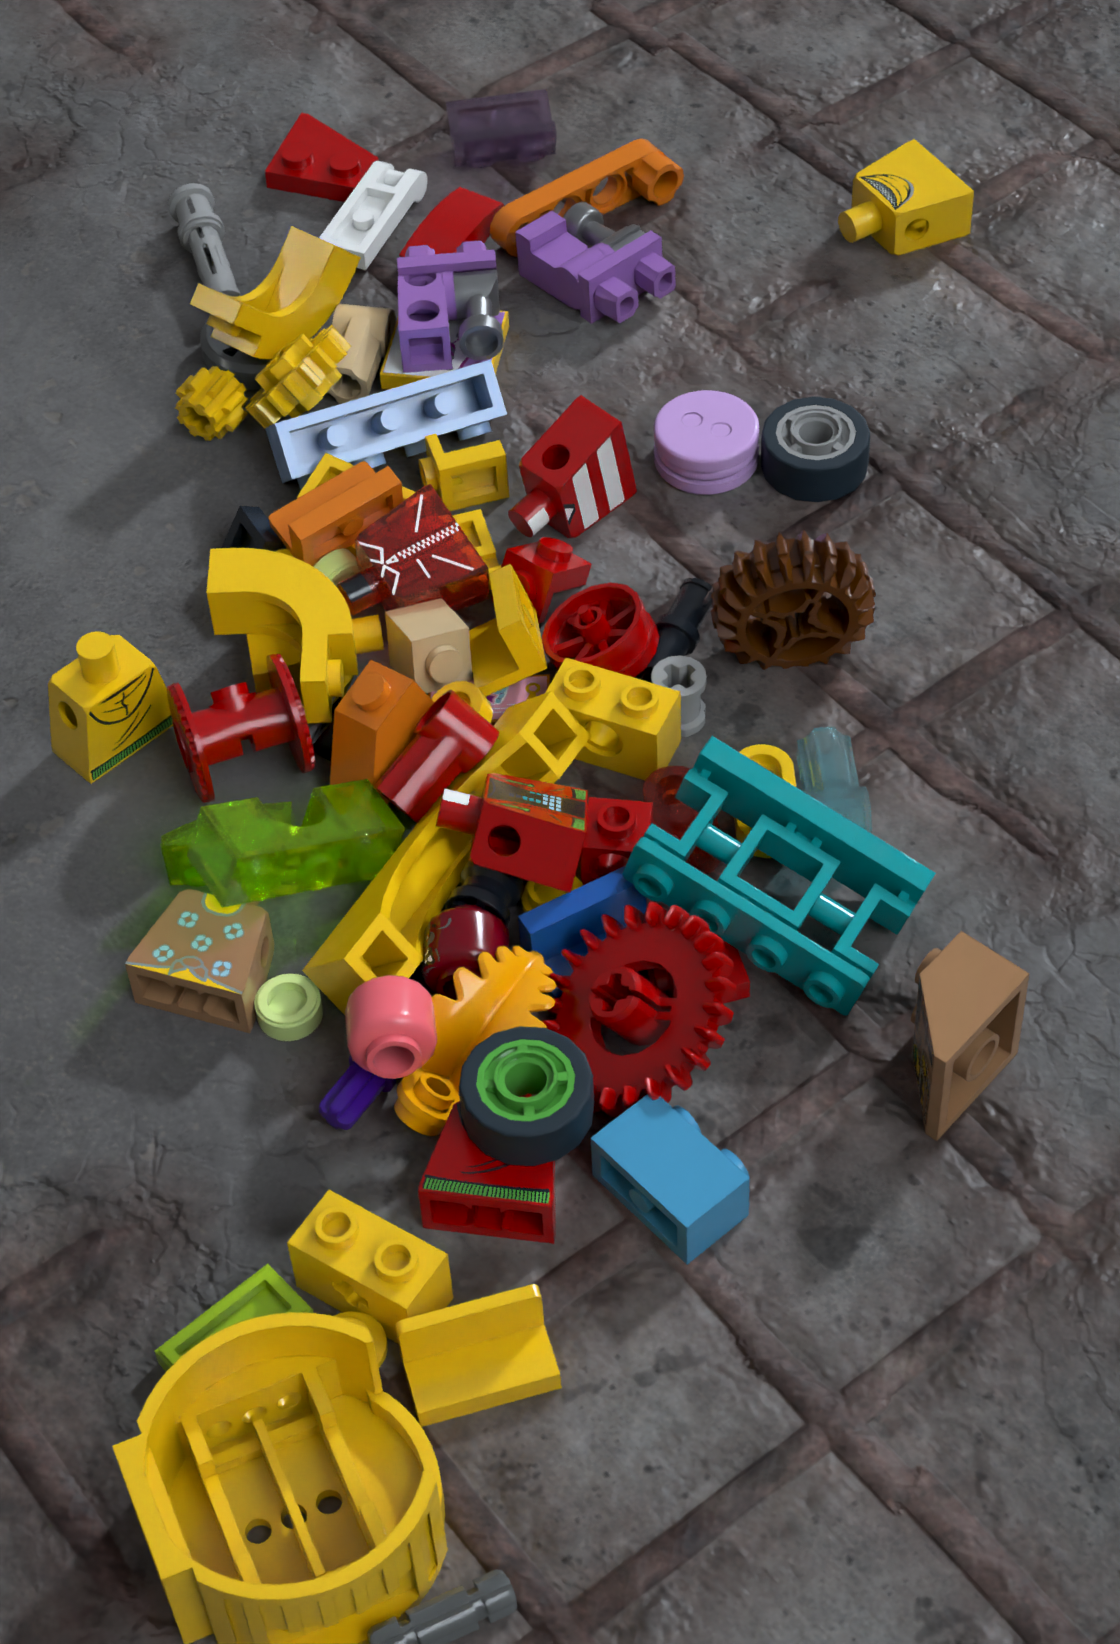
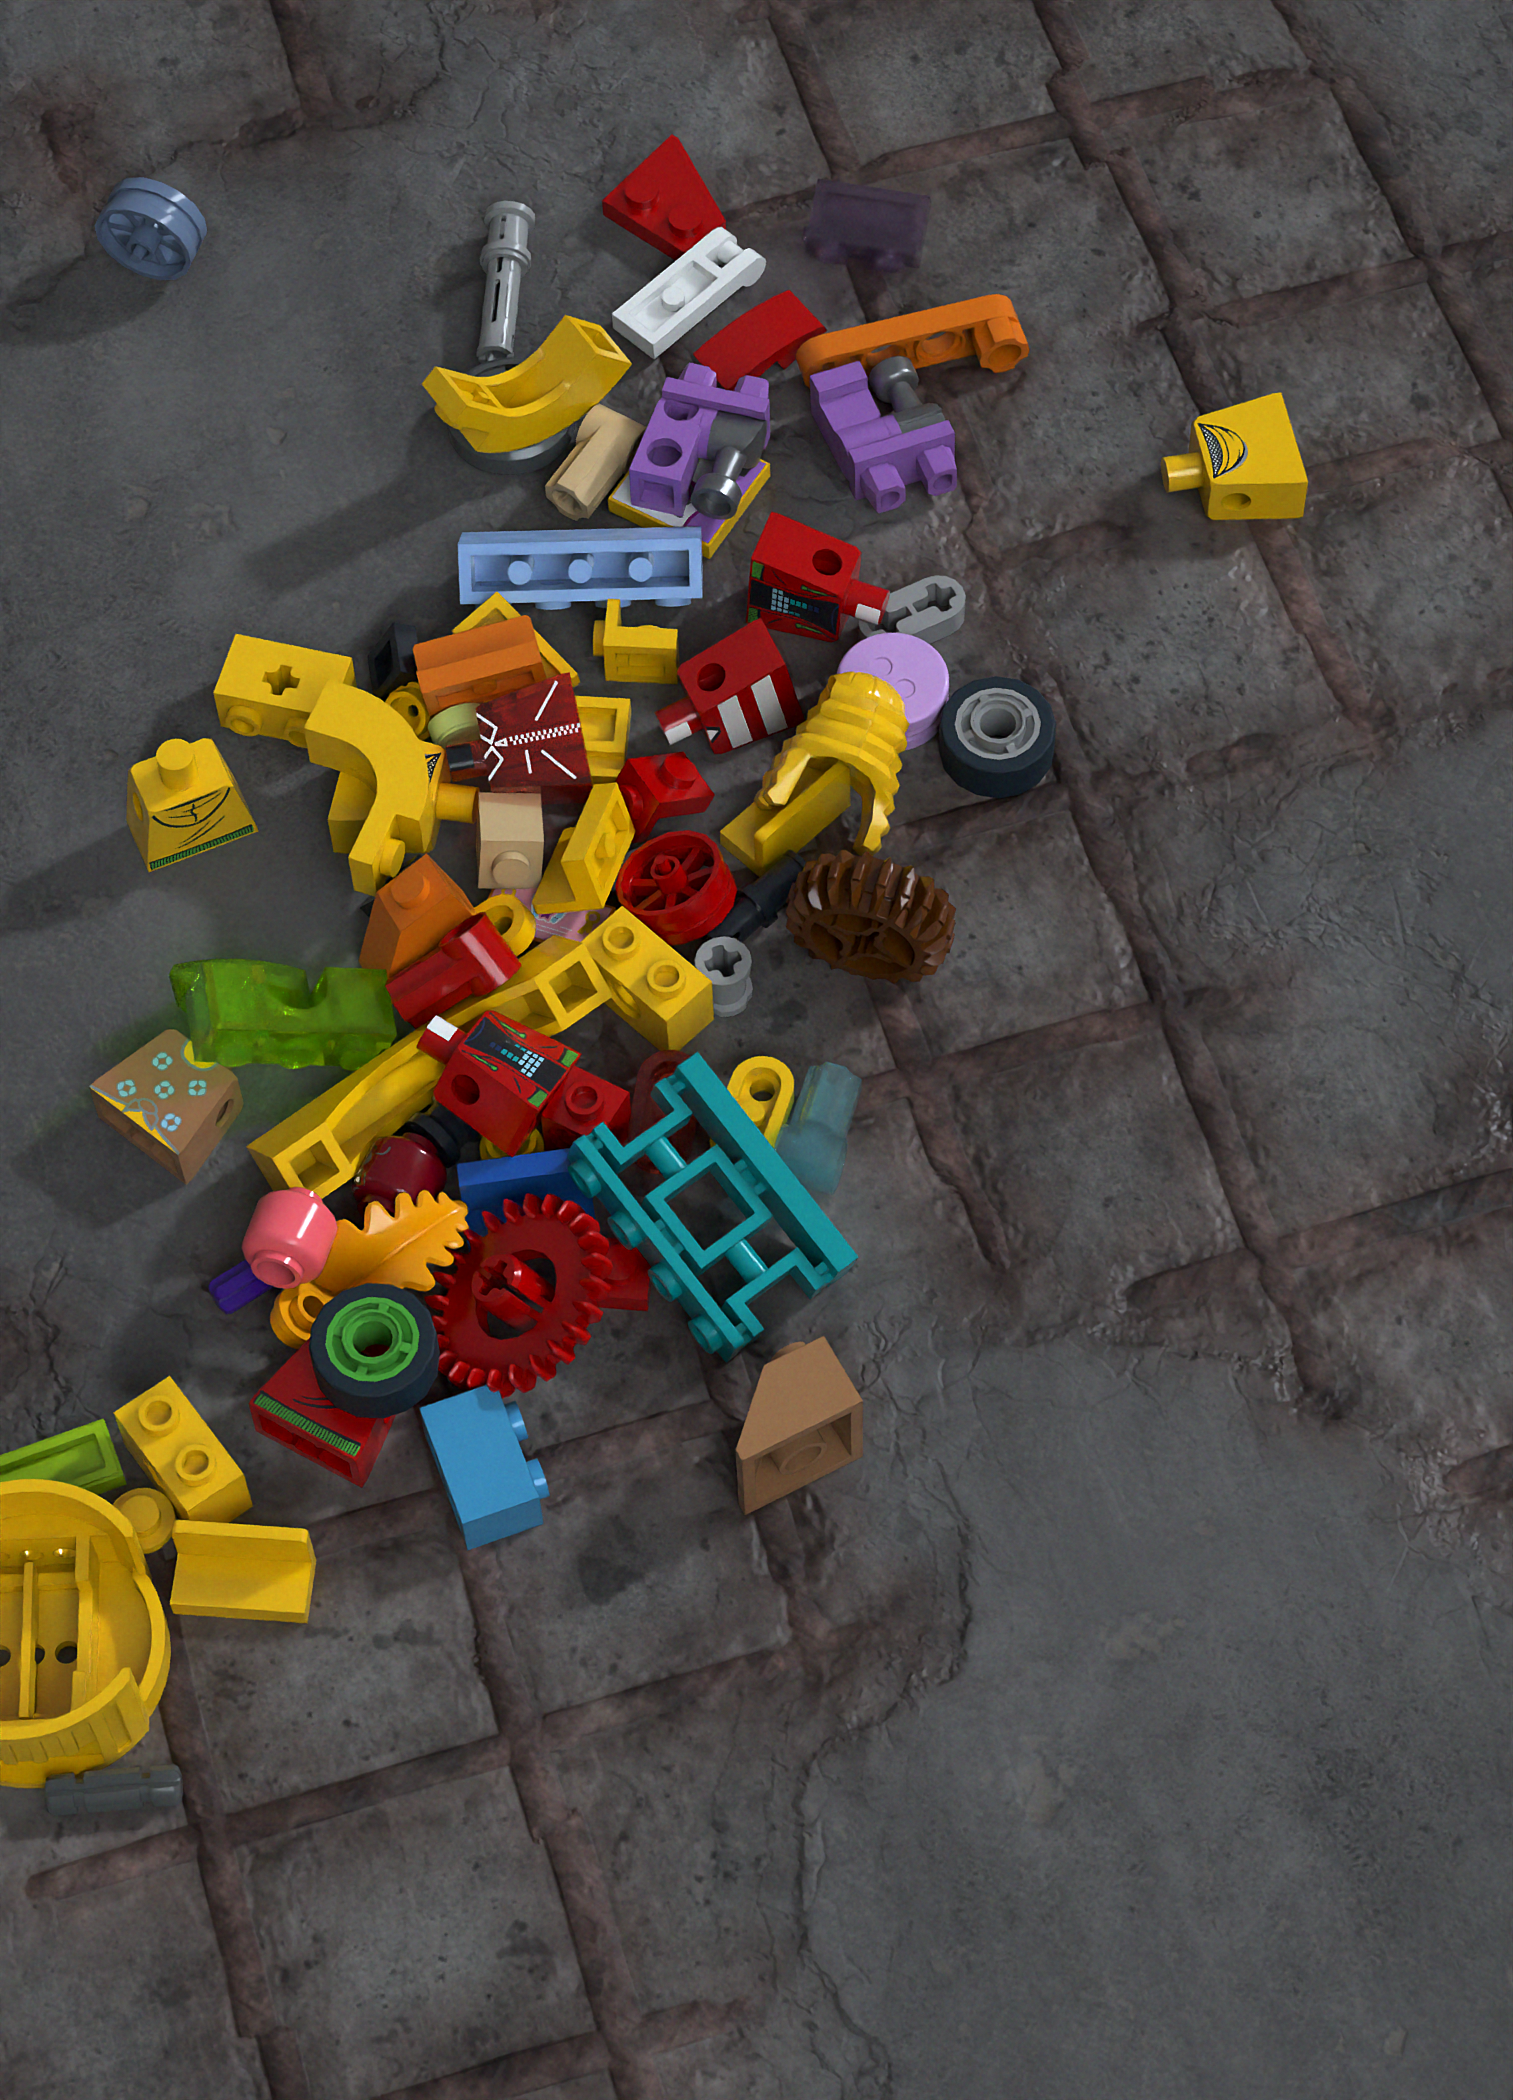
camera: 20 degrees right, 10 degrees up
red hose [167,654,315,803] -> none
yellow gear [175,366,248,441] -> none
yellow gear [245,325,352,429] -> none
yellowish green tile [254,974,323,1041] -> none
none -> yellow brick [213,634,357,748]
none -> yellow panel [720,760,851,877]
none -> red torso [746,511,890,643]
none -> yellow hair [753,671,909,856]
none -> light grey beam [858,575,966,644]

